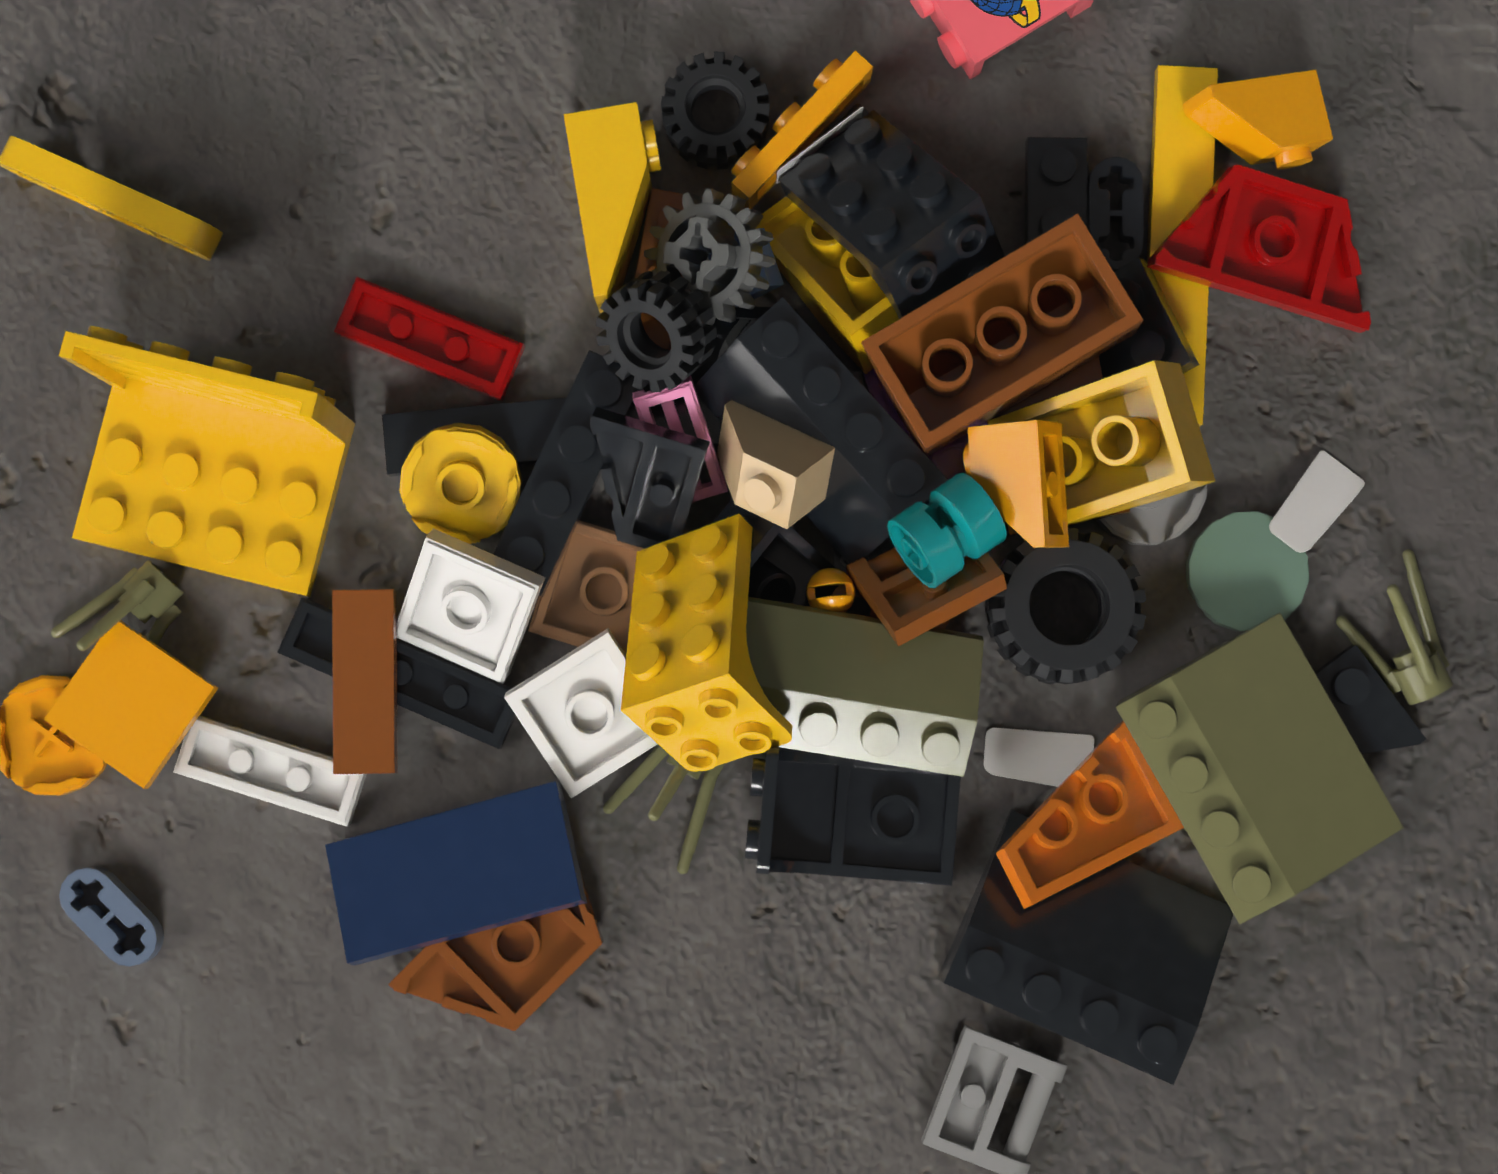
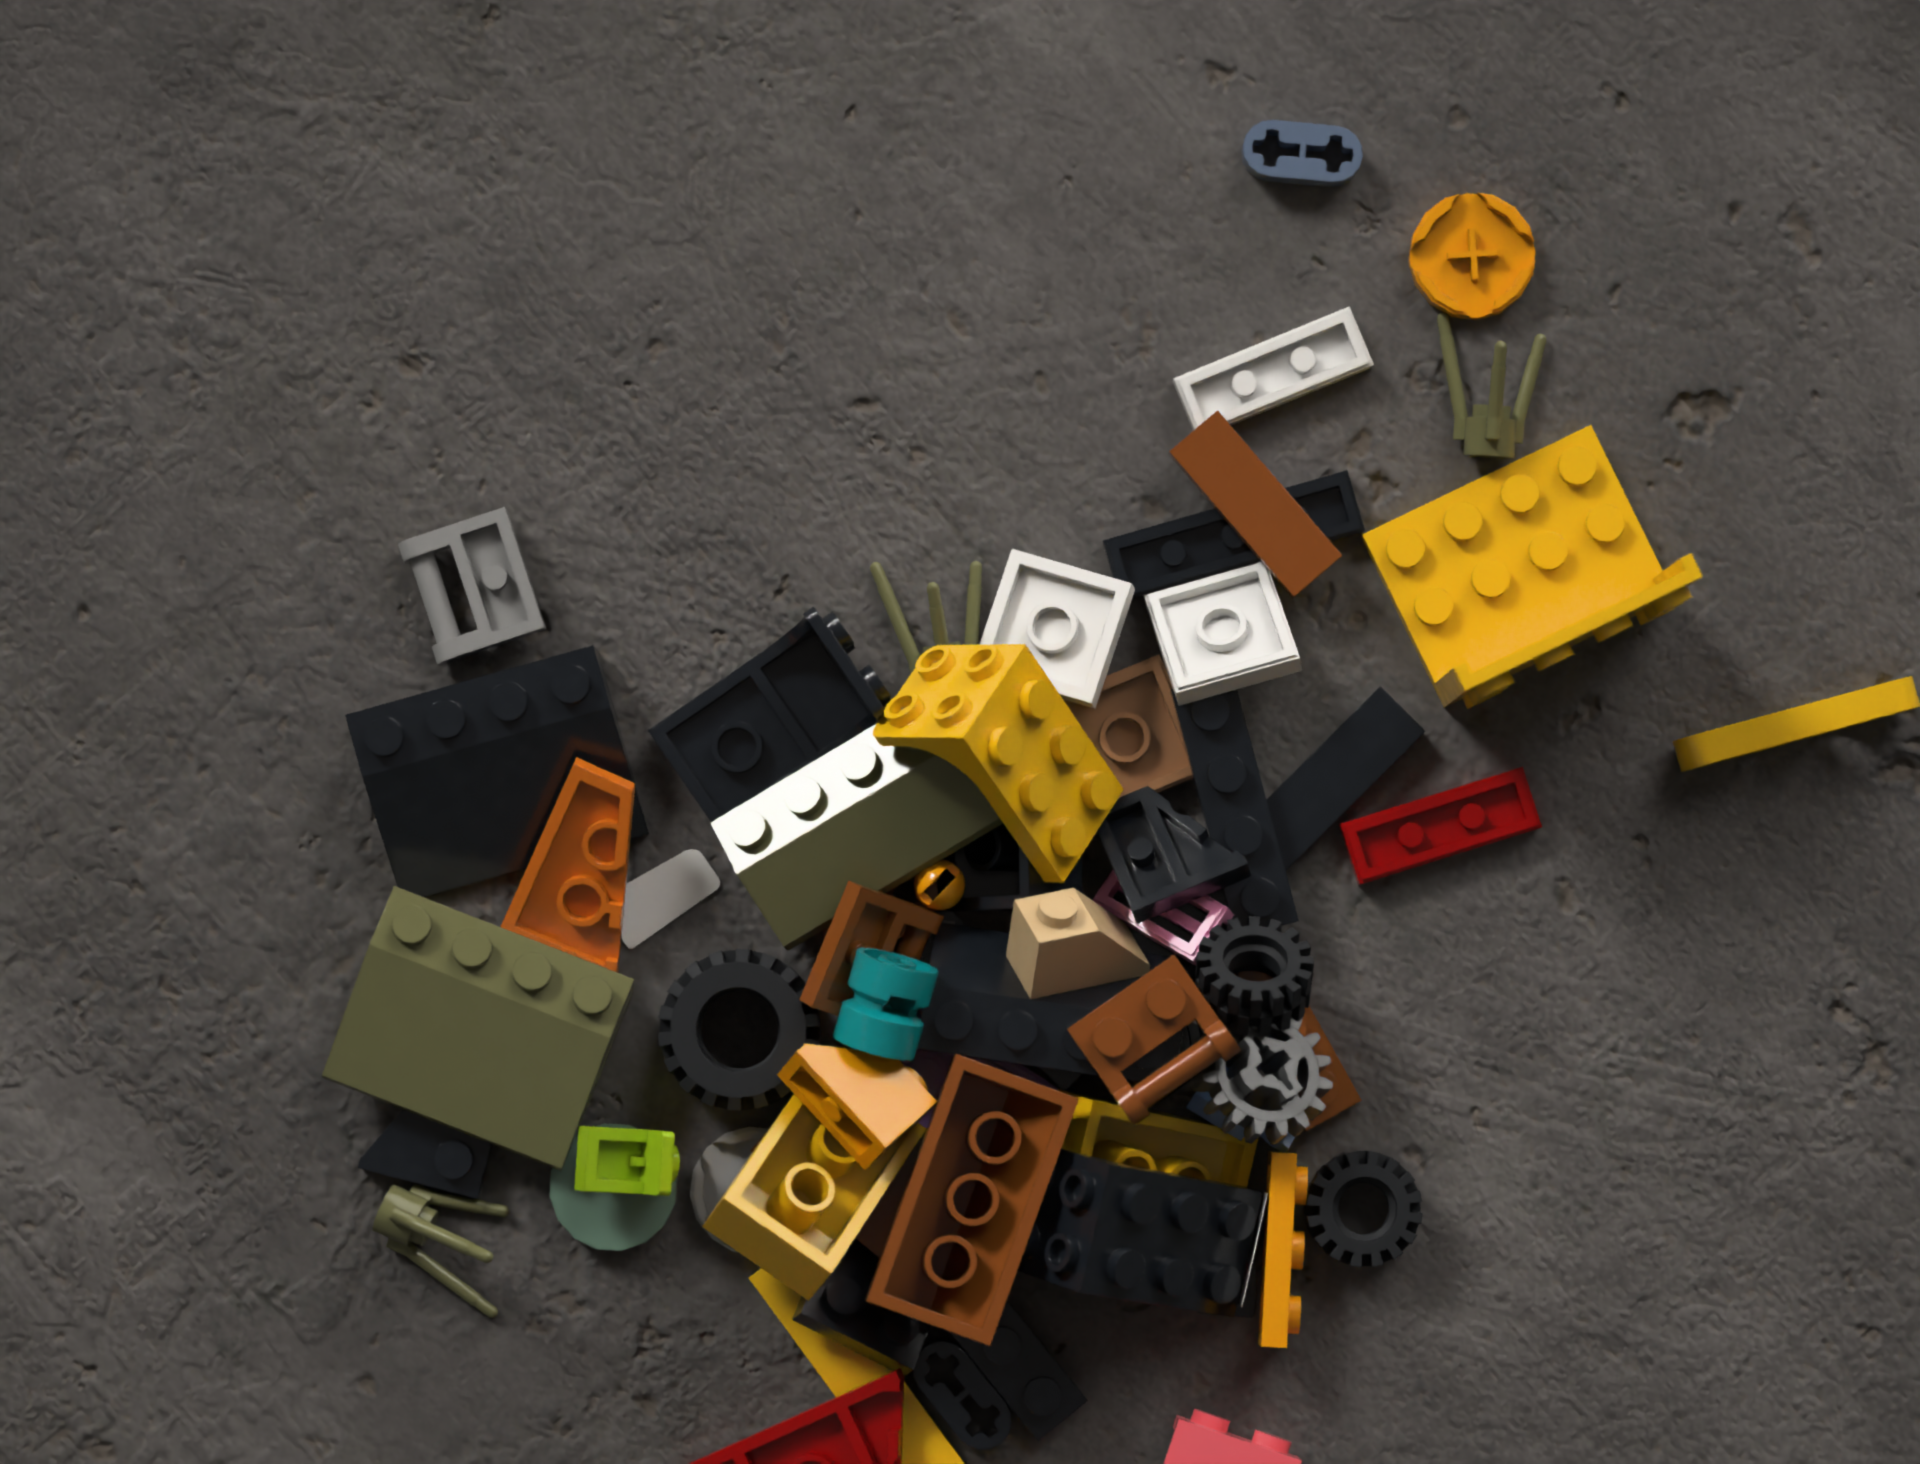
camera: 140 degrees right, 0 degrees up
light orange tile [43,620,219,789] -> none
dark blue tile [325,781,587,966] -> none
dark orange wing [388,867,604,1031] -> none
yellow tile [399,423,522,544] -> none
yellow slope [563,102,661,314] -> none
white sticker [1269,450,1365,553] -> none
none -> lime bracket [574,1126,680,1196]
none -> dark orange plate [1066,955,1241,1126]

